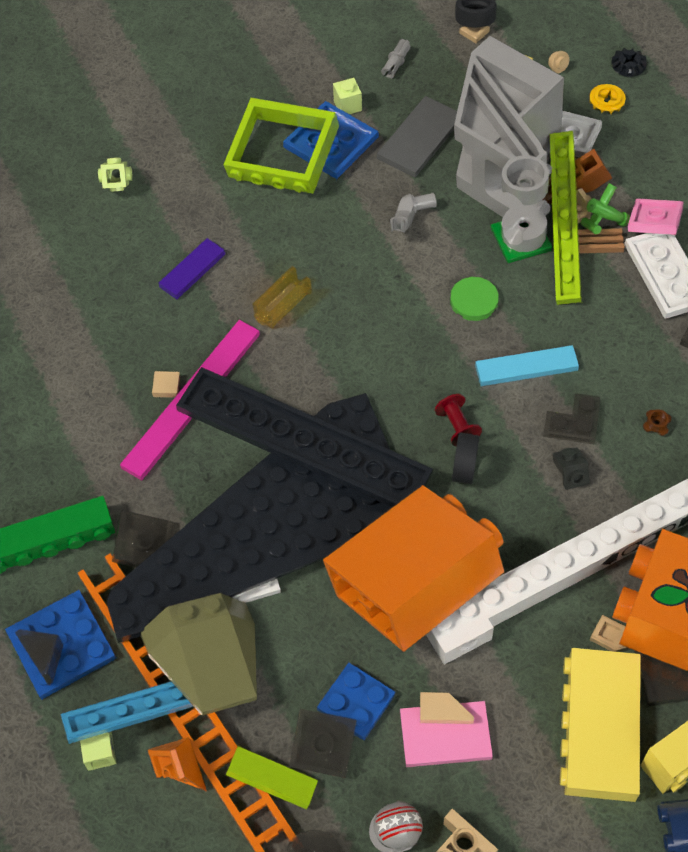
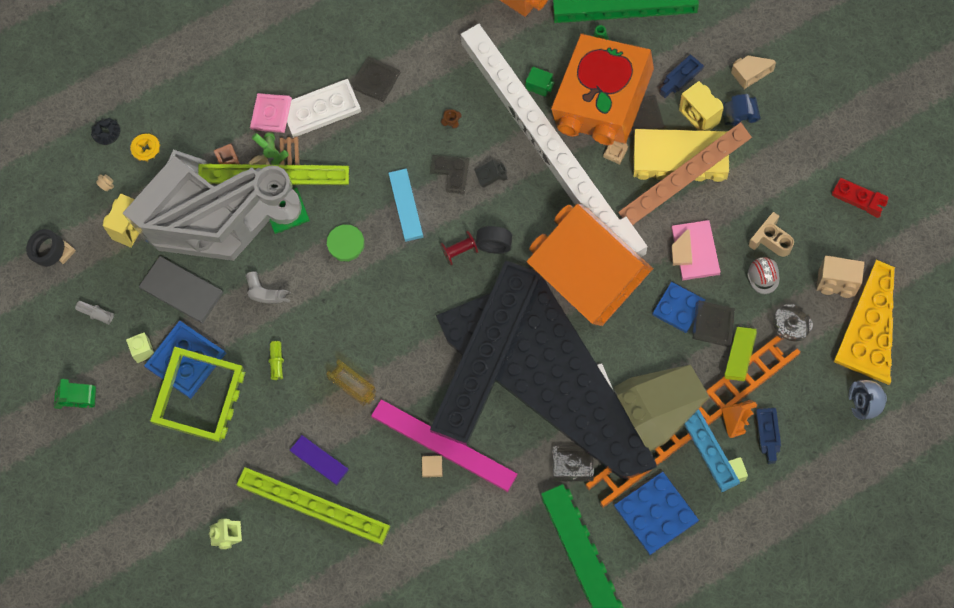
camera: 90 degrees left, 10 degrees up
clear smoke slope [15,629,63,685] -> none
none -> green tile [54,379,96,409]
none -> lime plate [237,467,390,545]
none -> lime axle [268,341,284,380]
none -> nougat plate [618,122,752,225]
none -> dark blue hinge [755,408,781,464]

